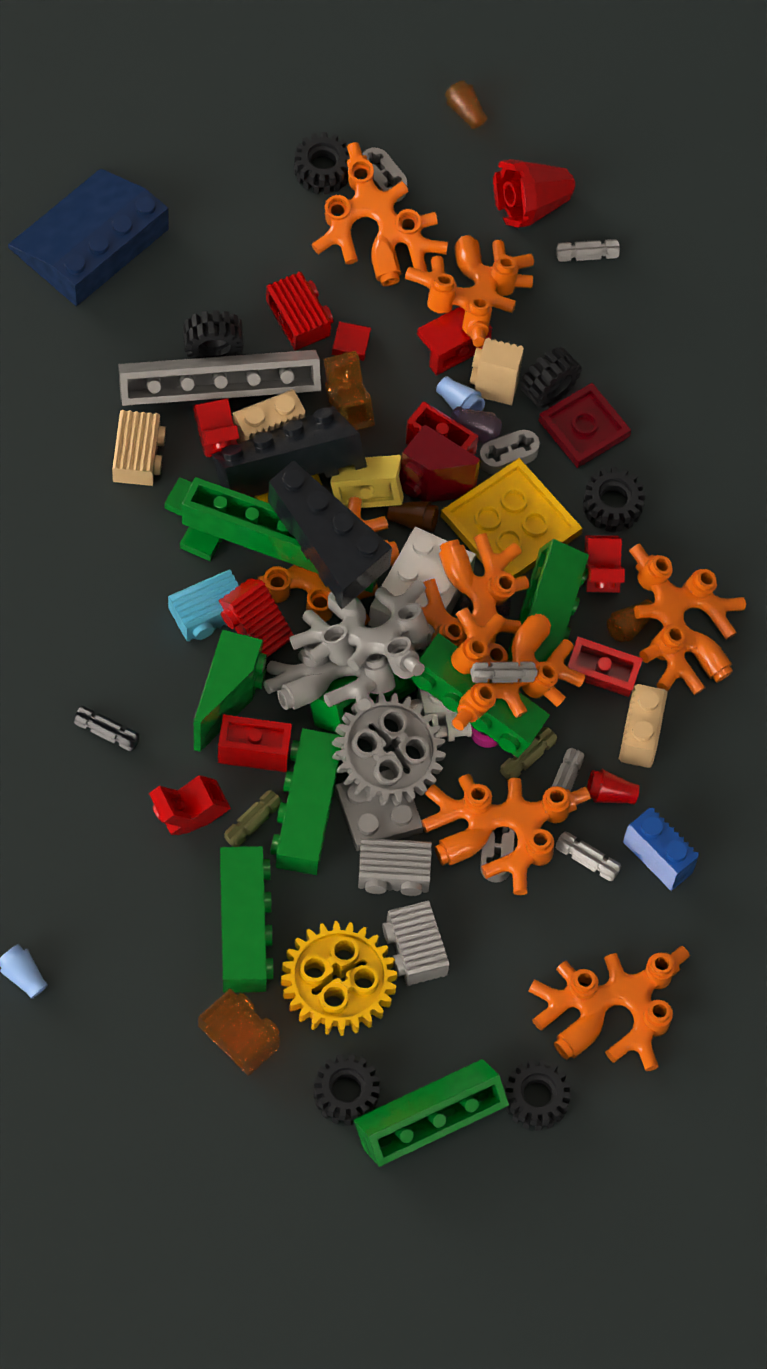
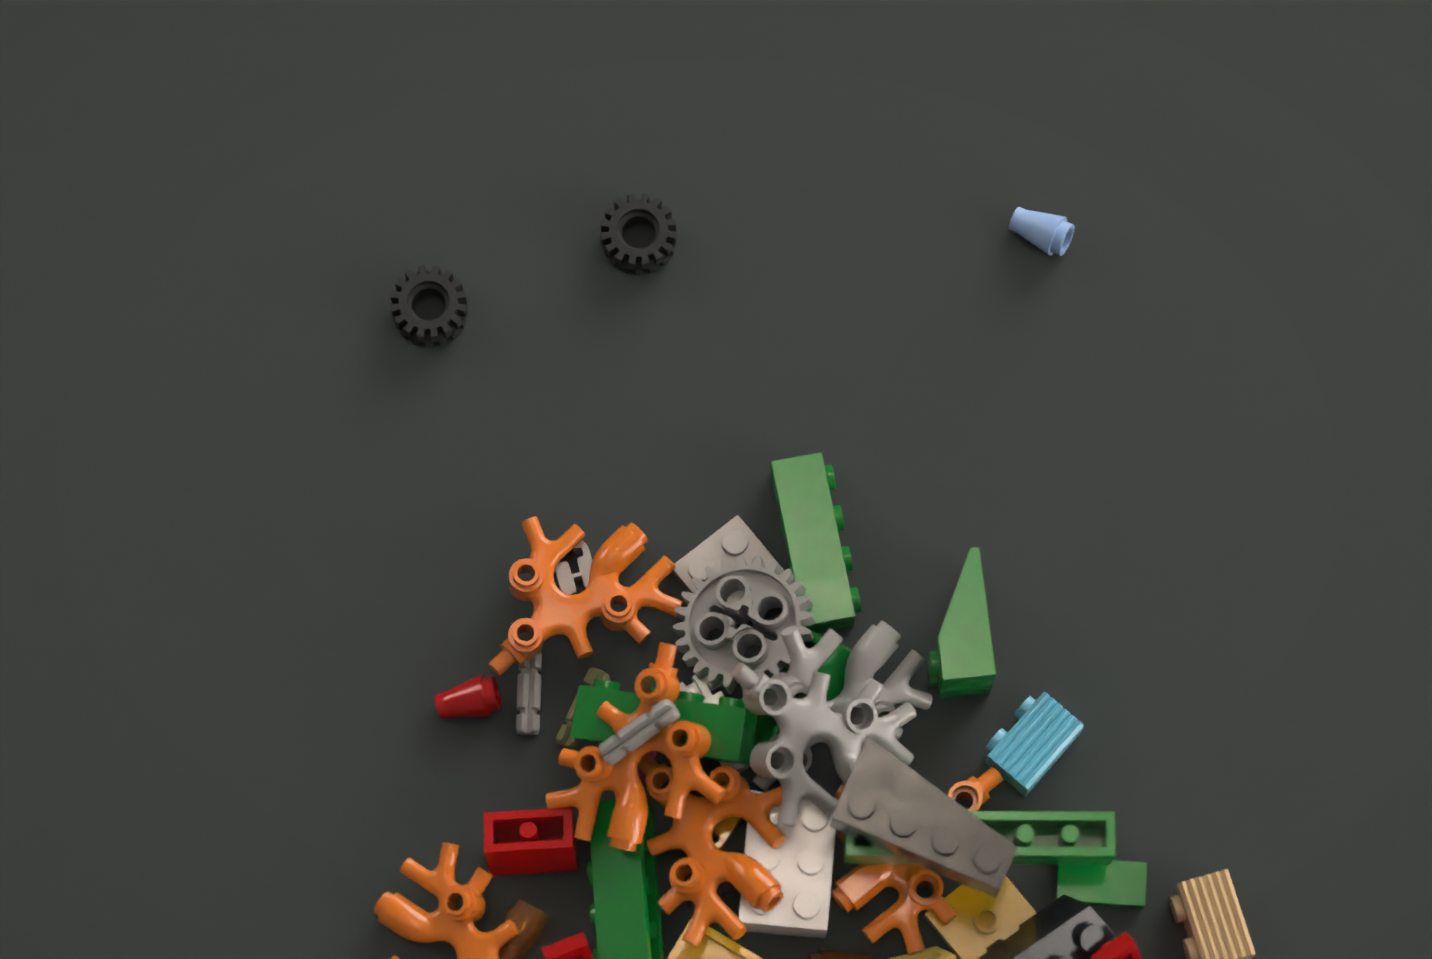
camera: 165 degrees right, 10 degrees up
axle [74,706,139,751] -> none
red brick [149,775,231,835] -> none
clear orange brick [198,989,280,1076] -> none
red panel [218,715,292,772] -> none
red brick [219,578,294,657] -> none
green brick [220,846,273,993] -> none
olive axle [224,790,282,847] -> none
yellow gear [281,921,397,1036] -> none
green brick [353,1059,509,1167] -> none
light grey brick [358,838,432,896] -> none
light grey brick [382,900,449,986] -> none
orange plant [528,946,690,1072] -> none
light grey axle [556,831,621,881] -> none
tan brick [618,684,668,768] -> none
blue brick [623,808,698,891] -> none

